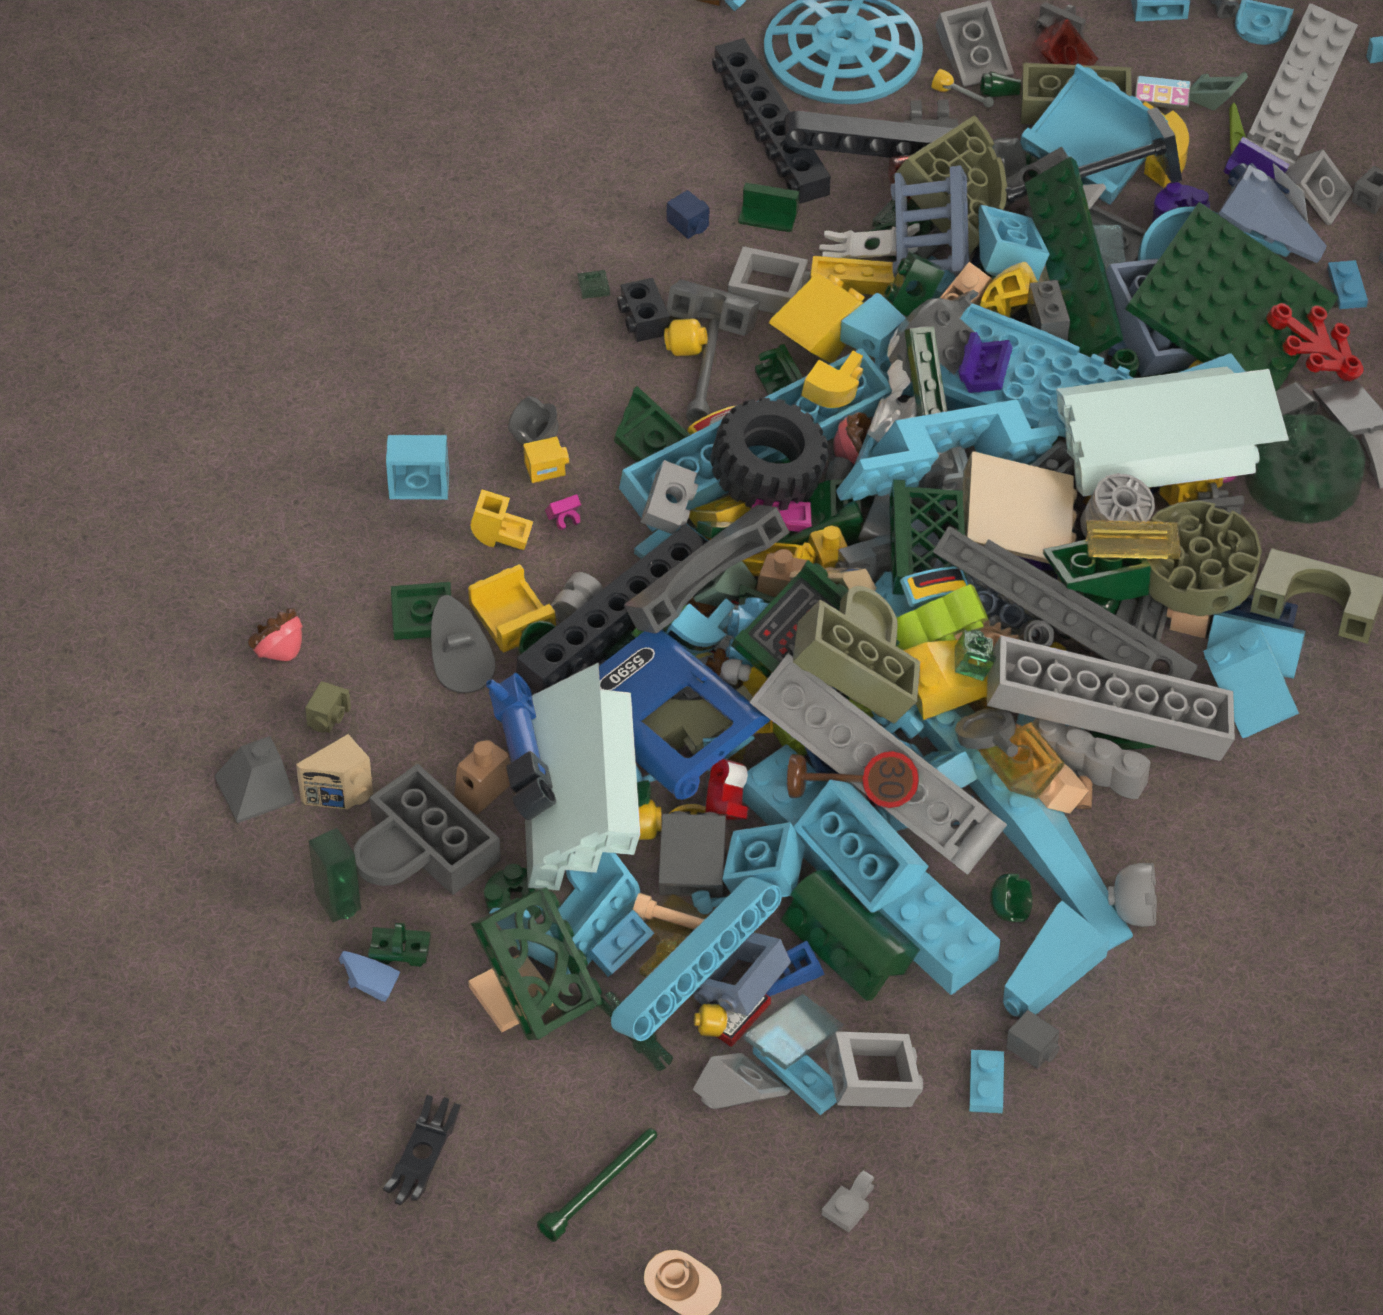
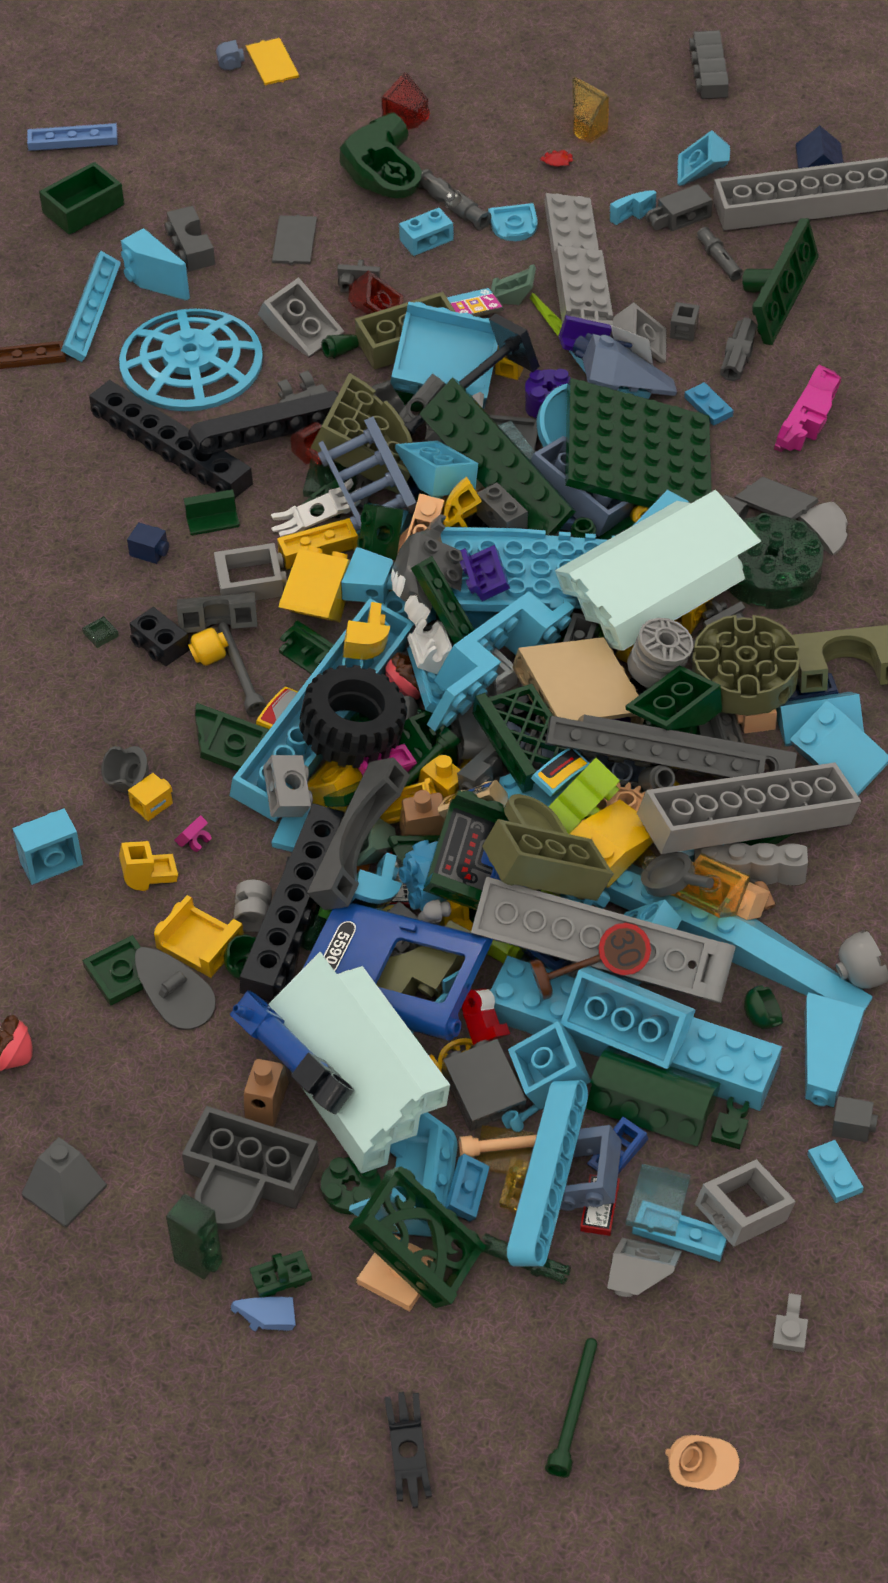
camera: 25 degrees left, 0 degrees up
tan slope [296,734,373,810] -> none
olive brick [305,681,351,733] -> none
yellow piece [694,1004,727,1037] -> none
reddish brown plant [705,647,729,676] -> none
hinge [931,69,994,108] -> none
clear green brick [955,630,996,681] -> none
clear yellow piece [1086,520,1180,559] -> none
red plant [1266,303,1364,381] -> none
none -> dark green plate [711,1097,749,1150]

